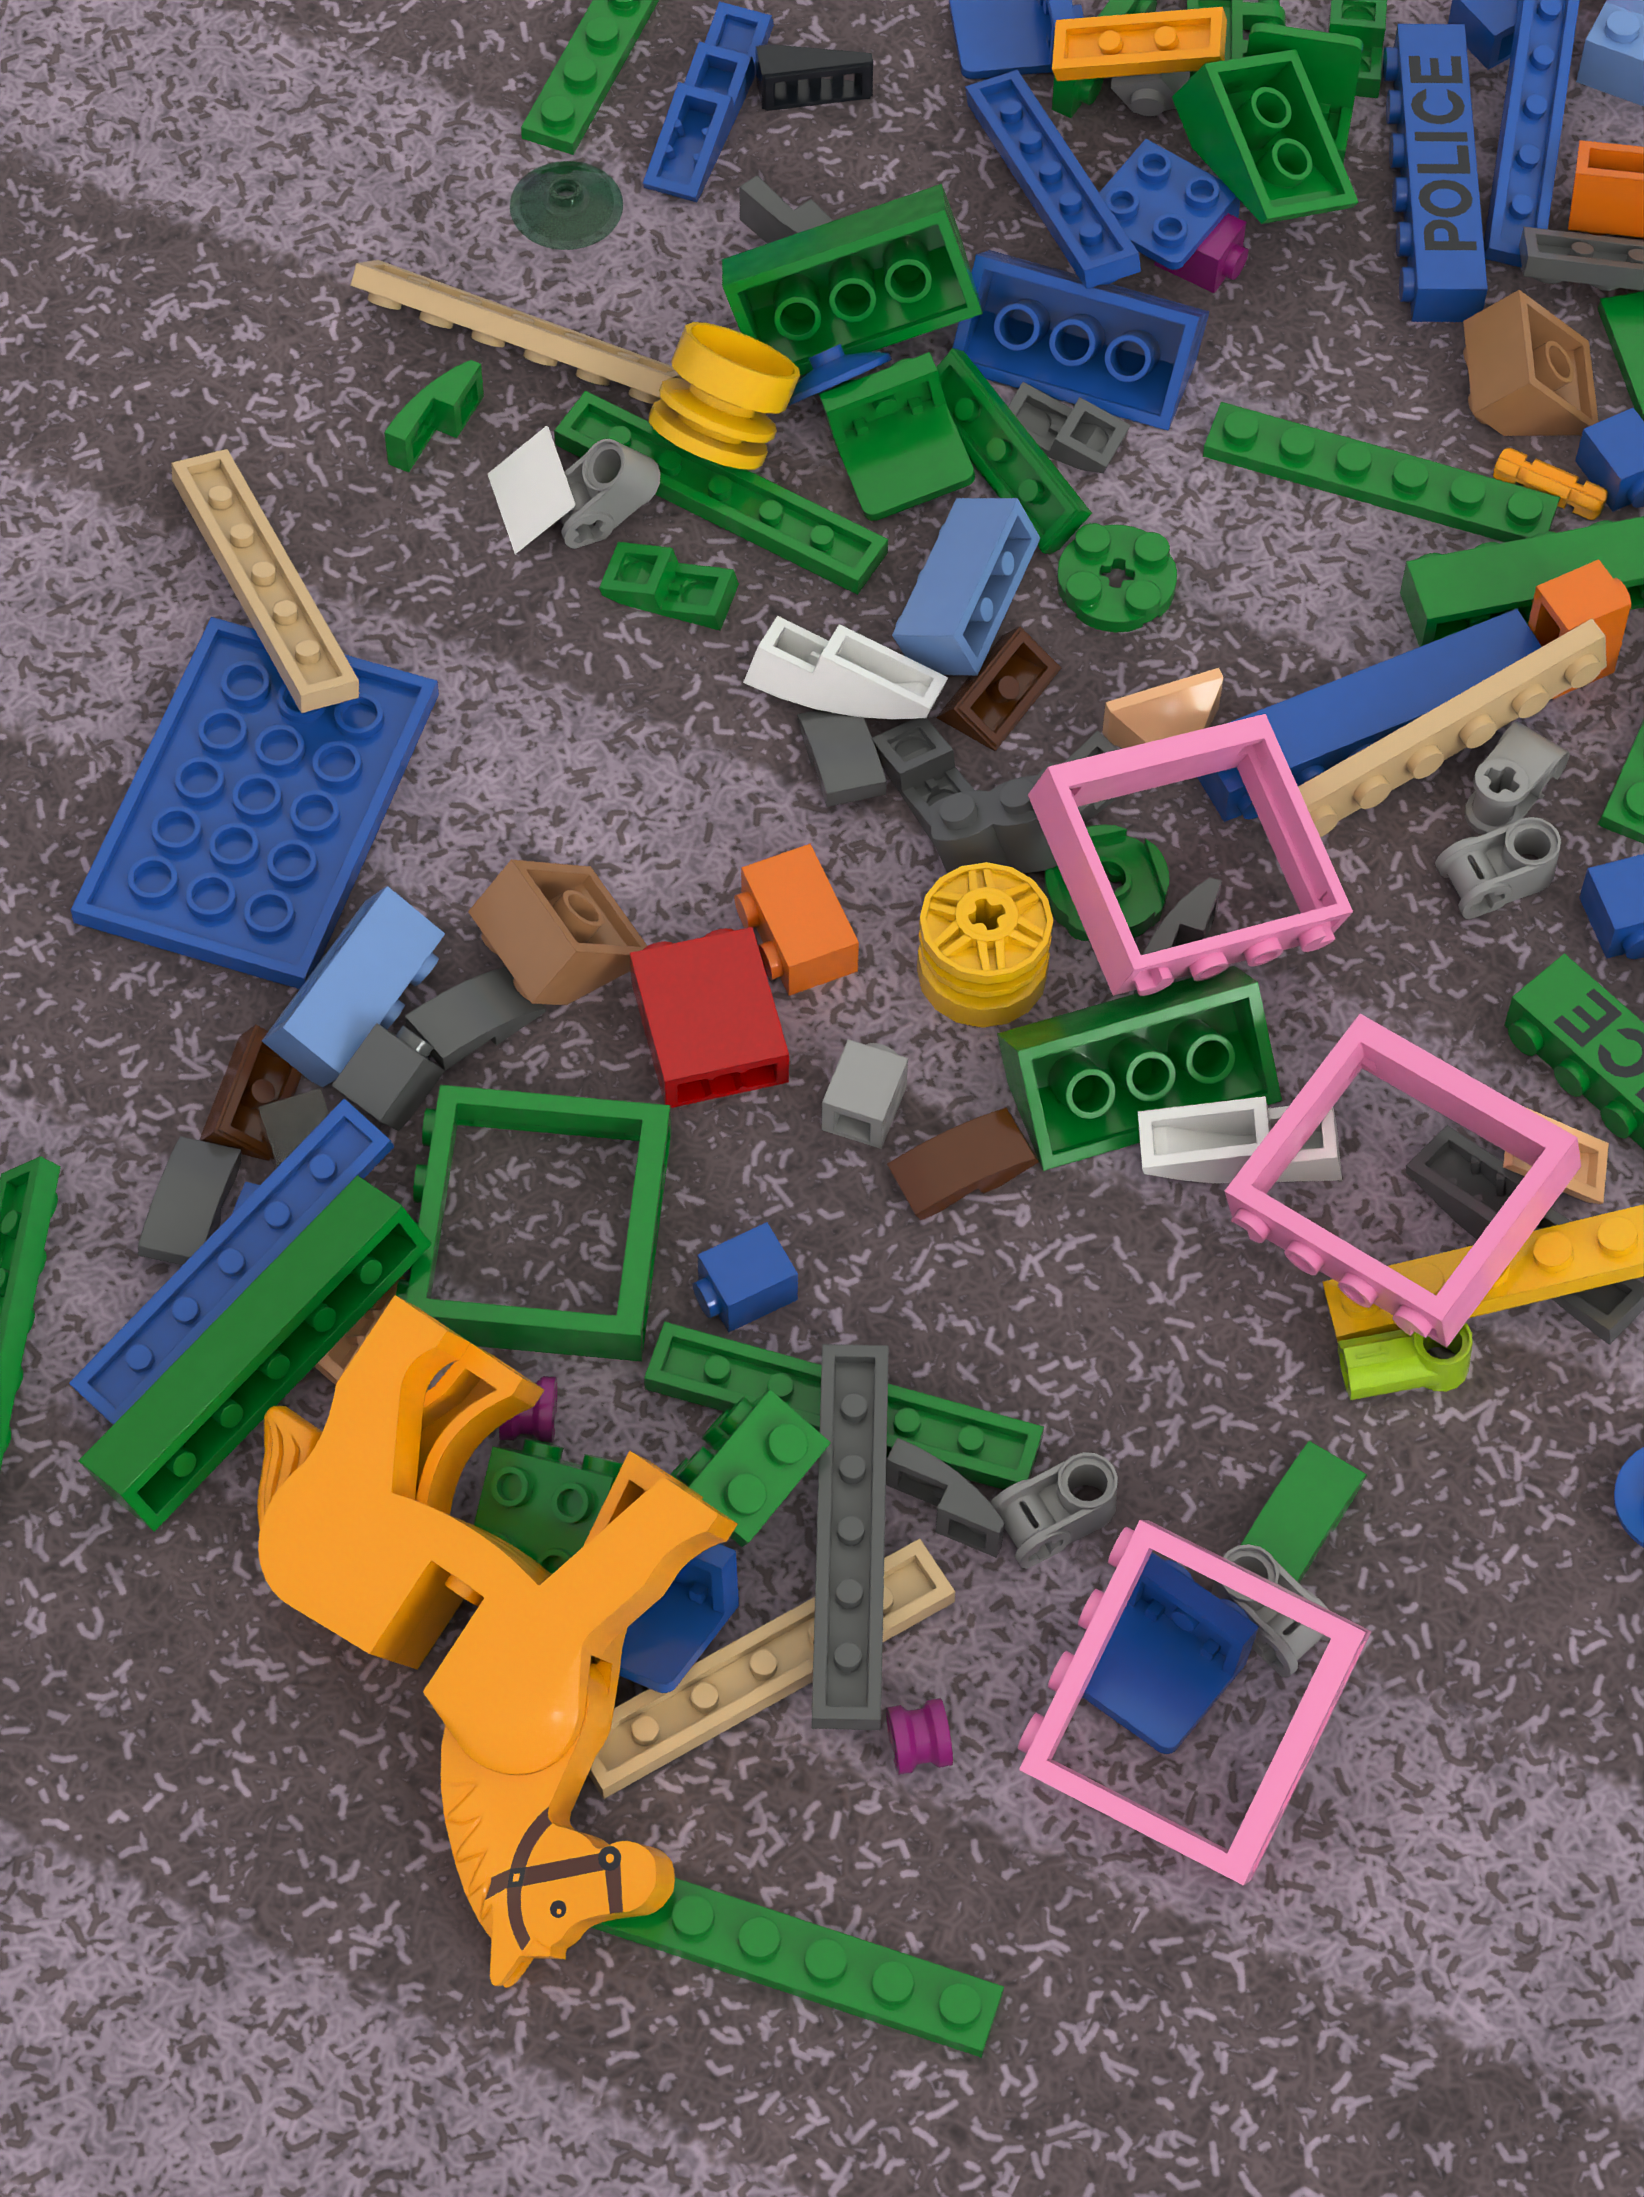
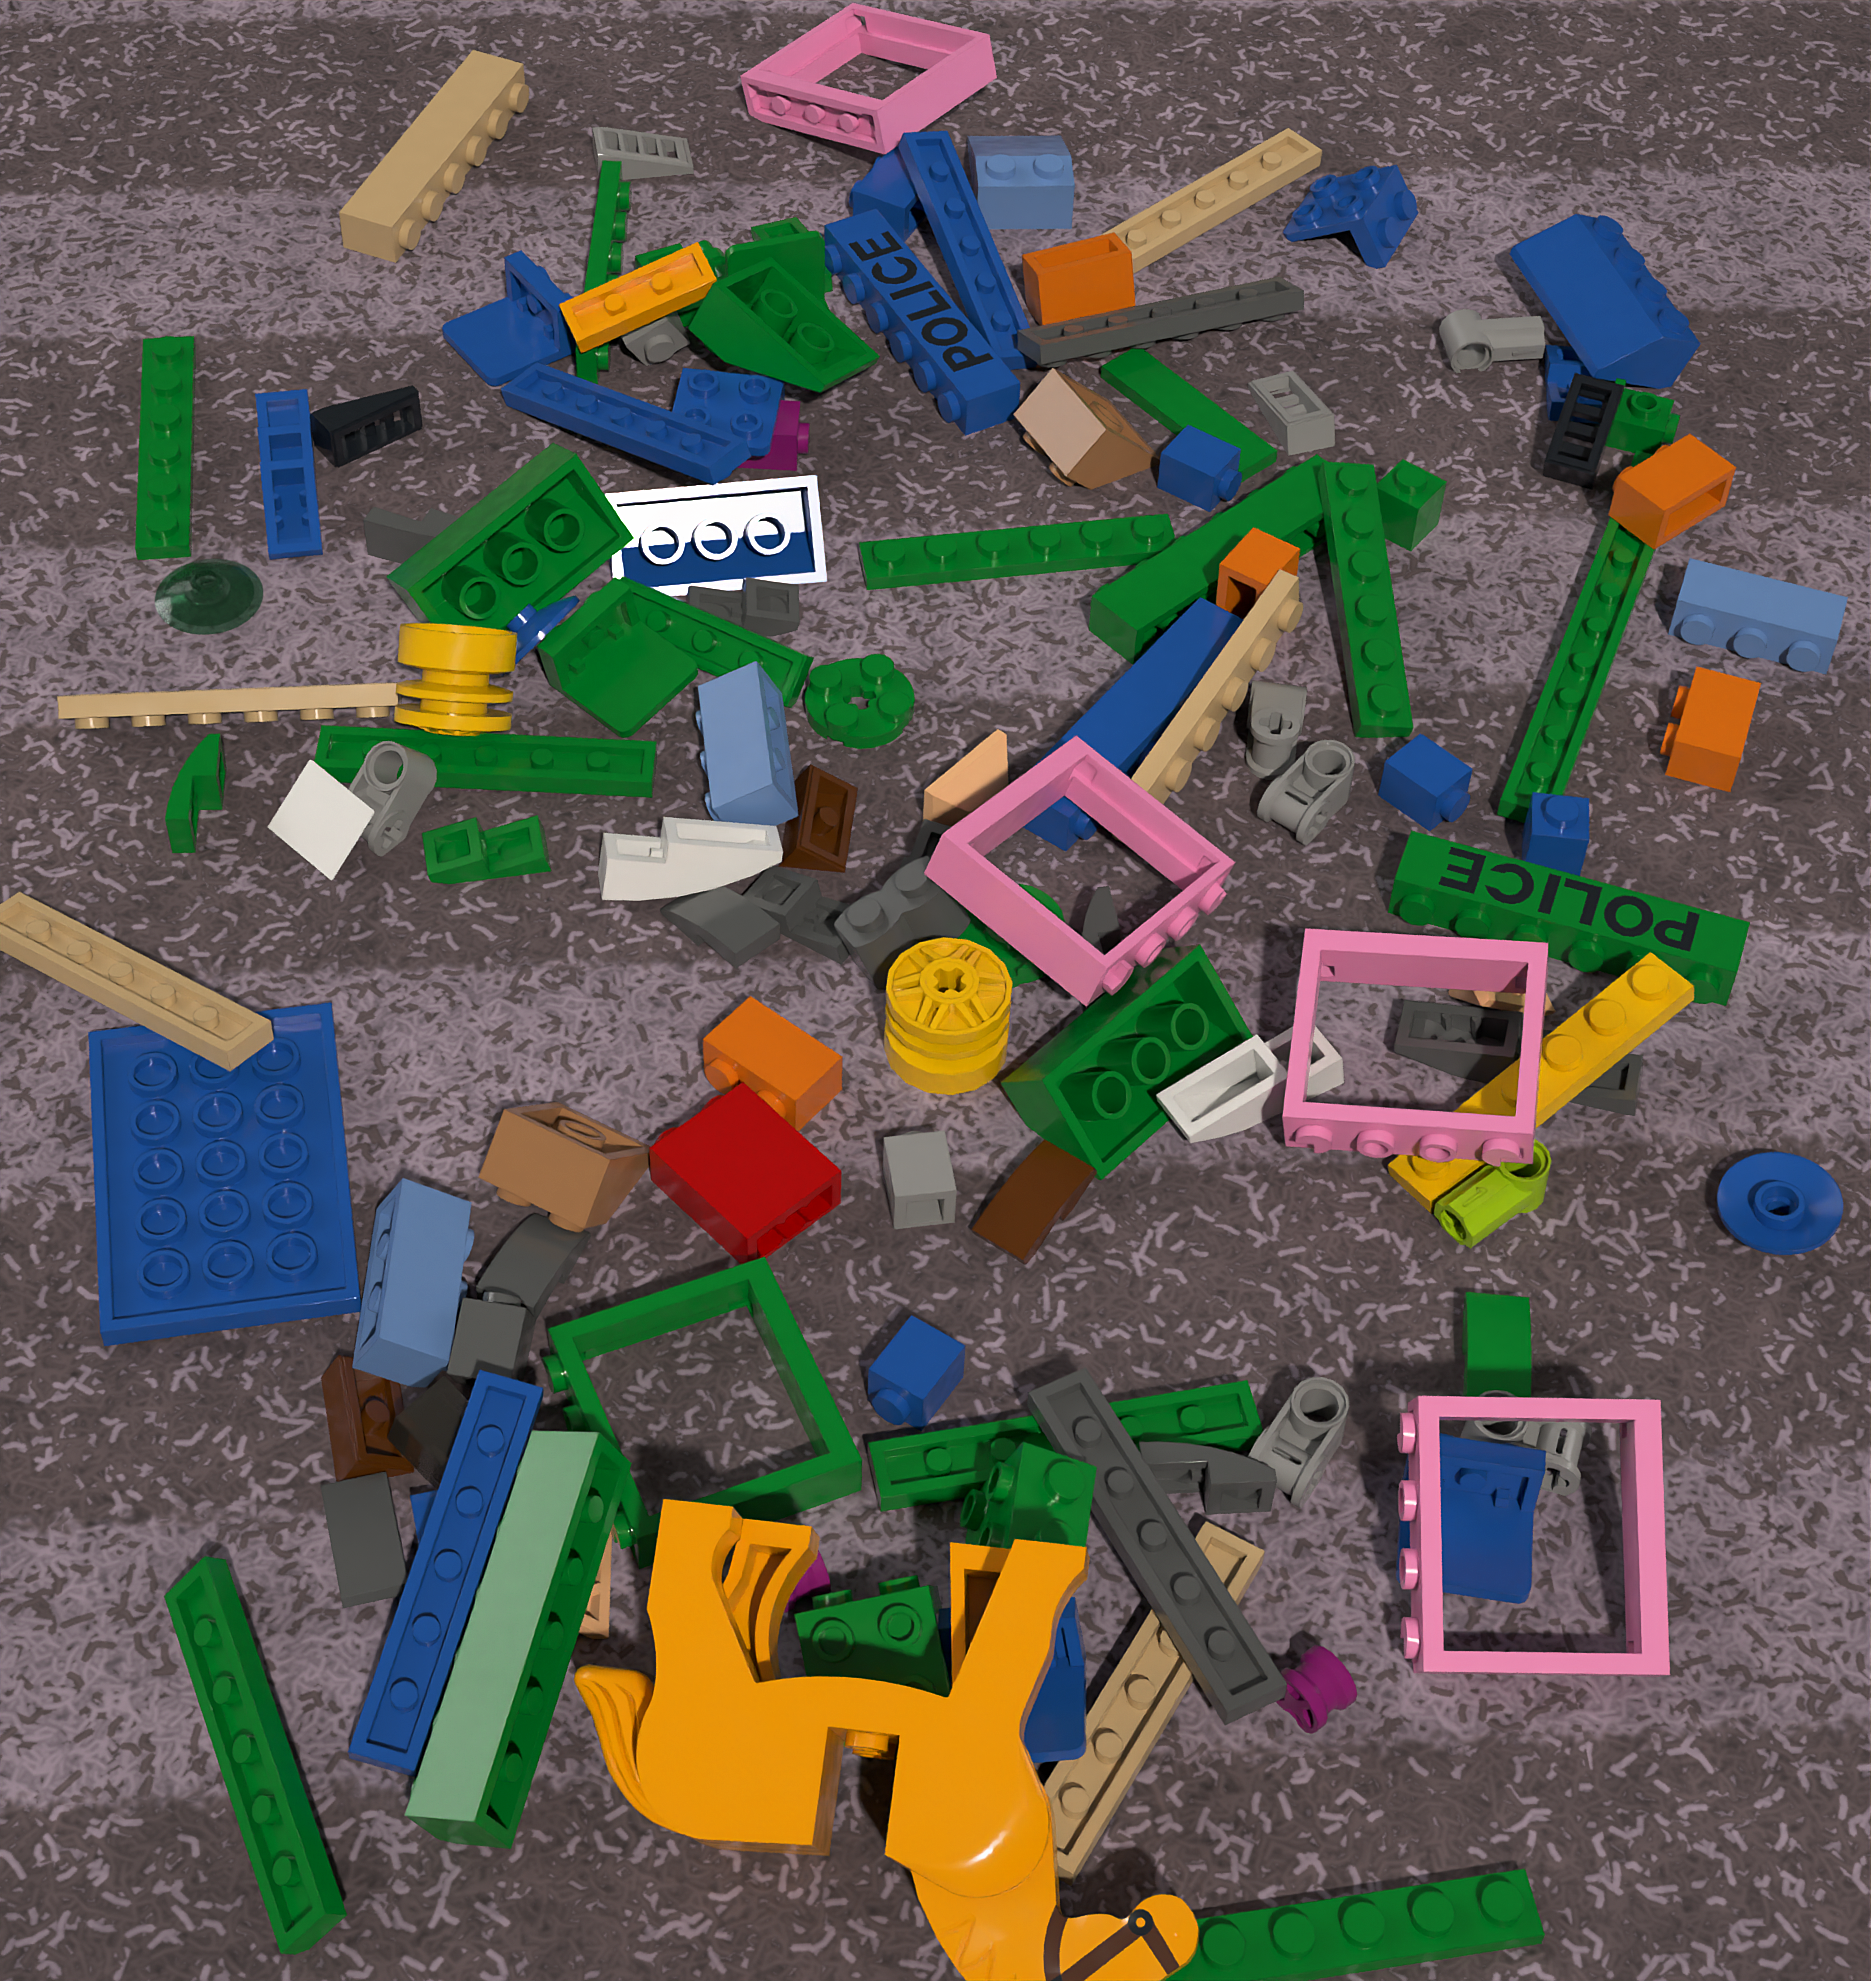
camera: 30 degrees left, 10 degrees down
light orange axle [1493,448,1608,520] -> none

